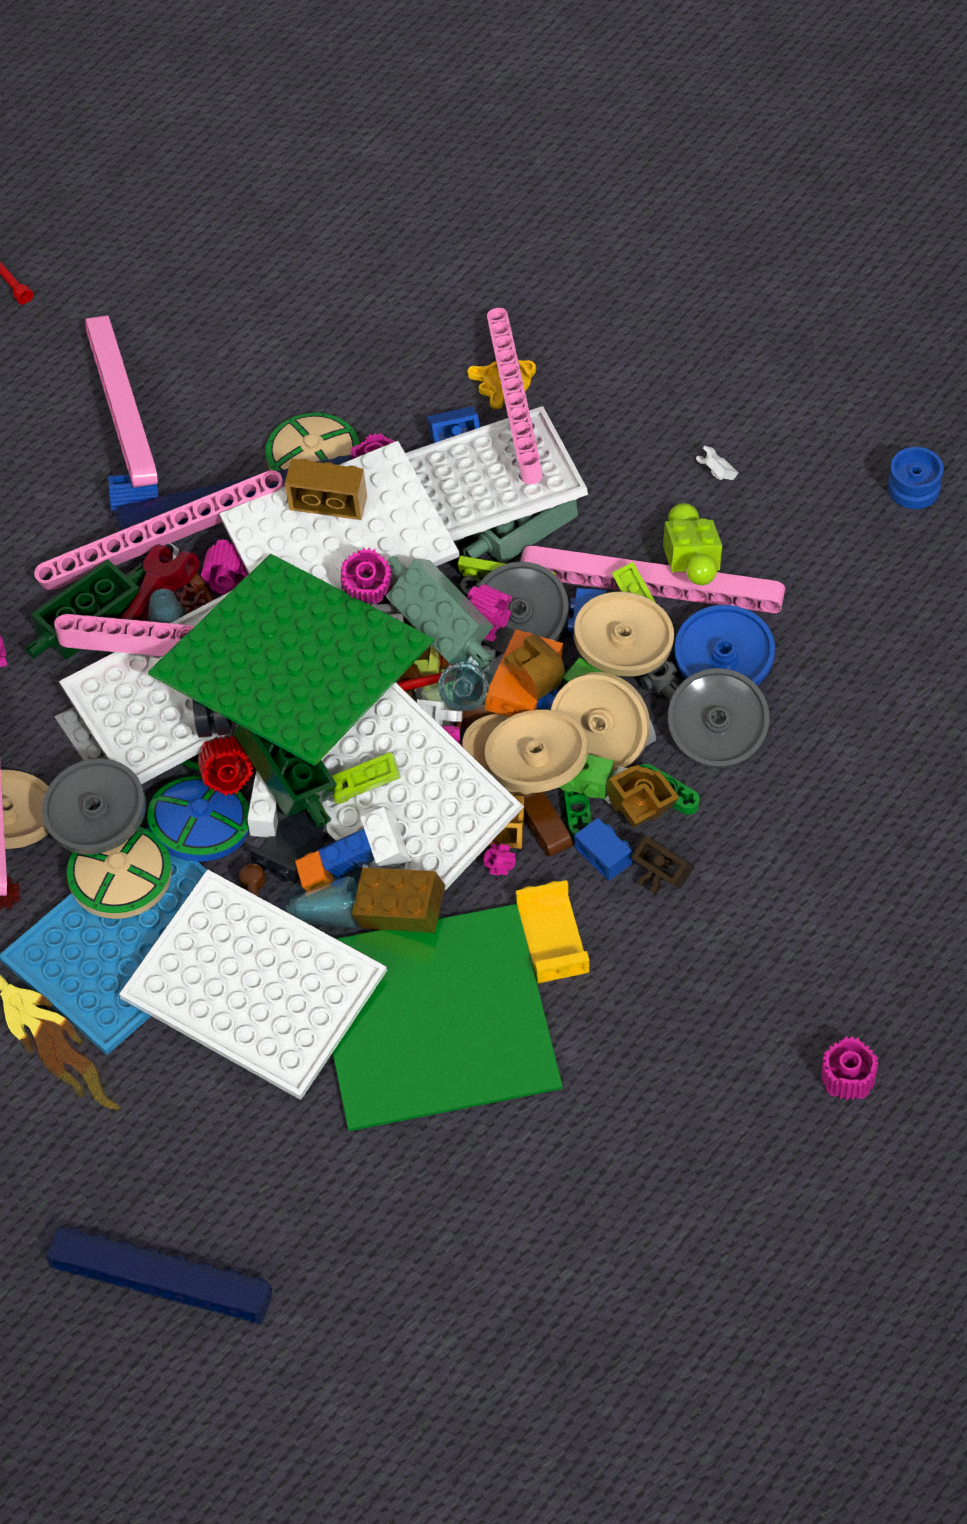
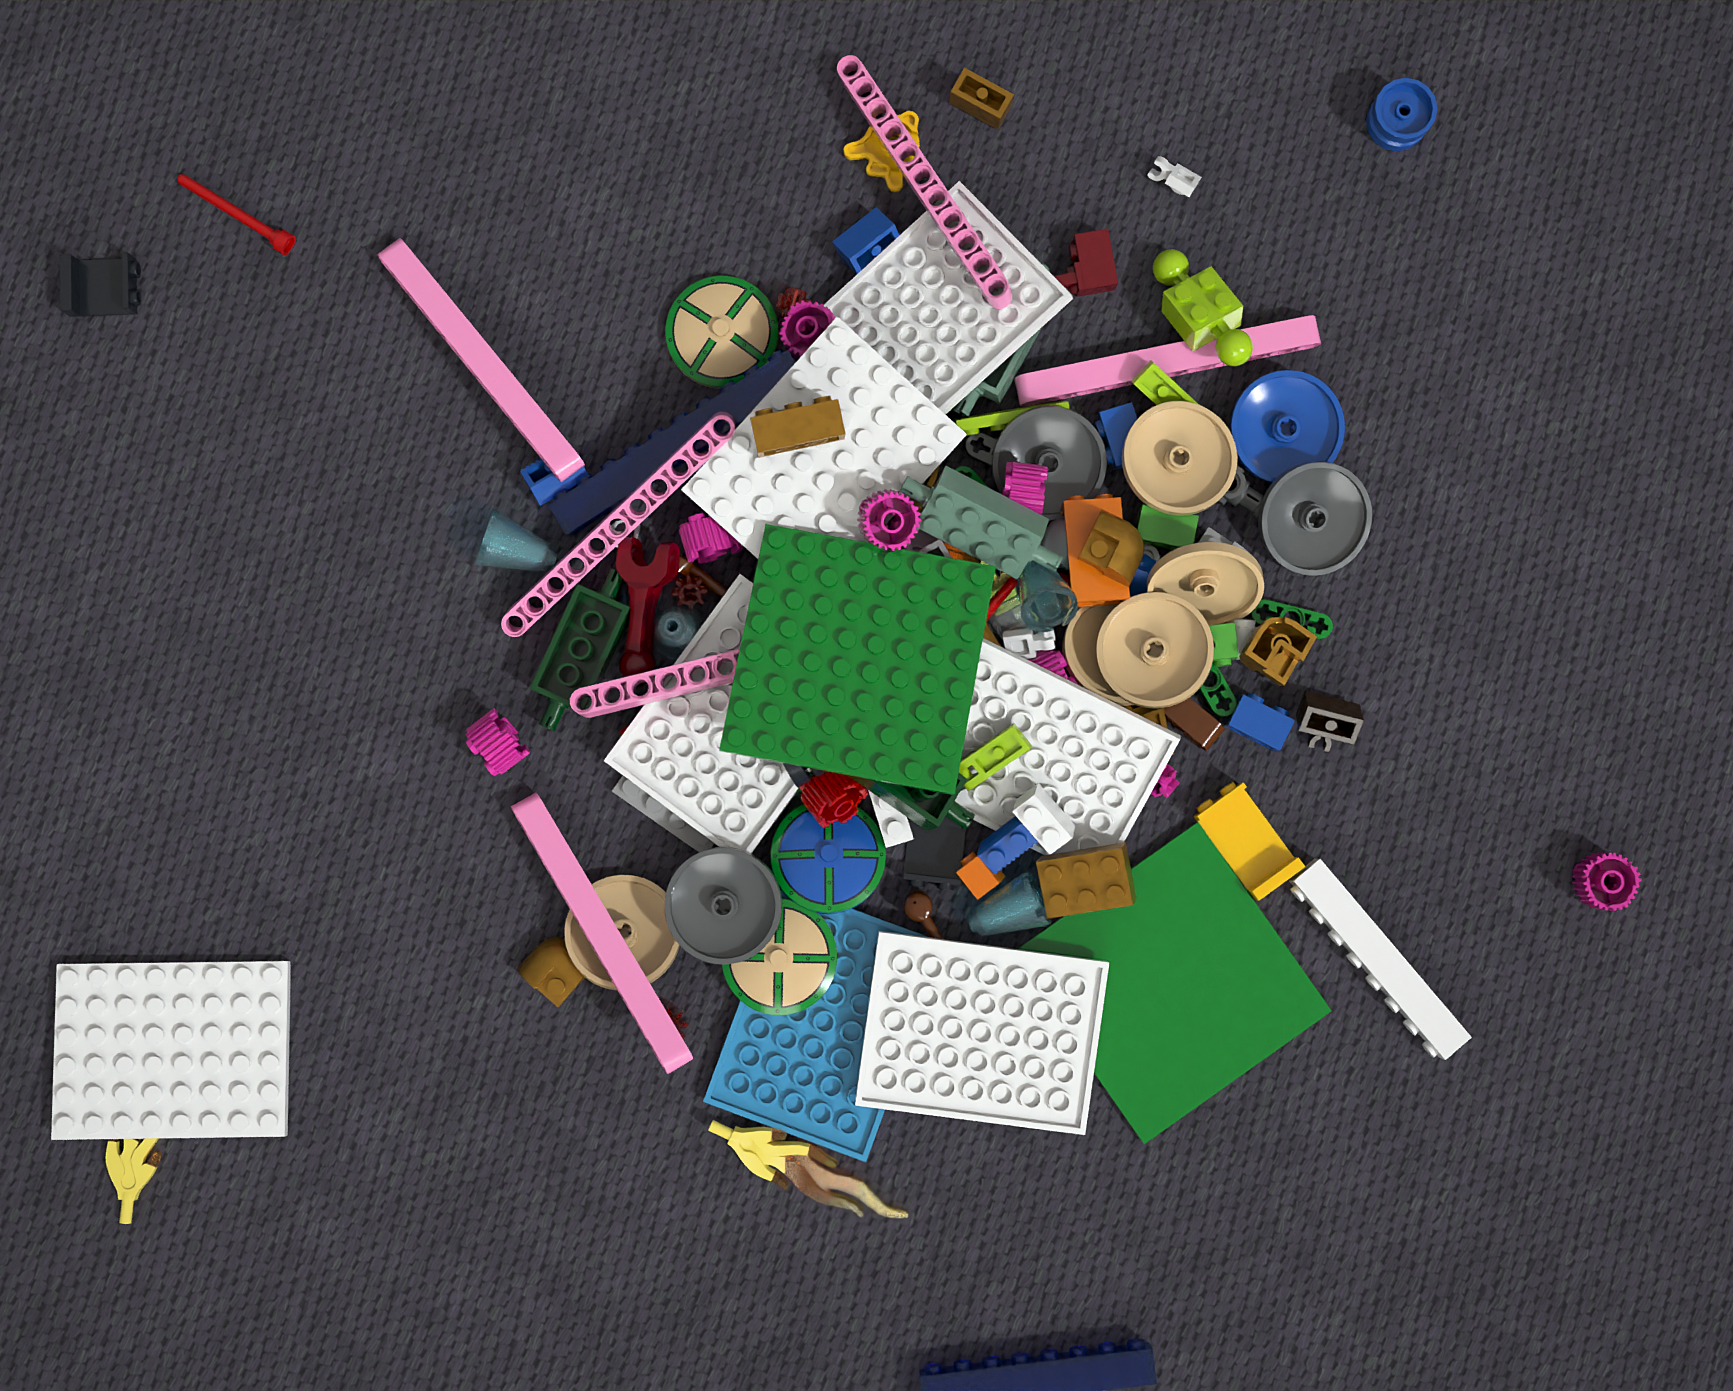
camera: 25 degrees left, 30 degrees up
none -> clear light blue cone [475,510,558,573]
none -> pearl gold brick [949,67,1014,130]
none -> dark red hinge [1054,229,1118,297]
none -> white brick [1289,858,1472,1060]

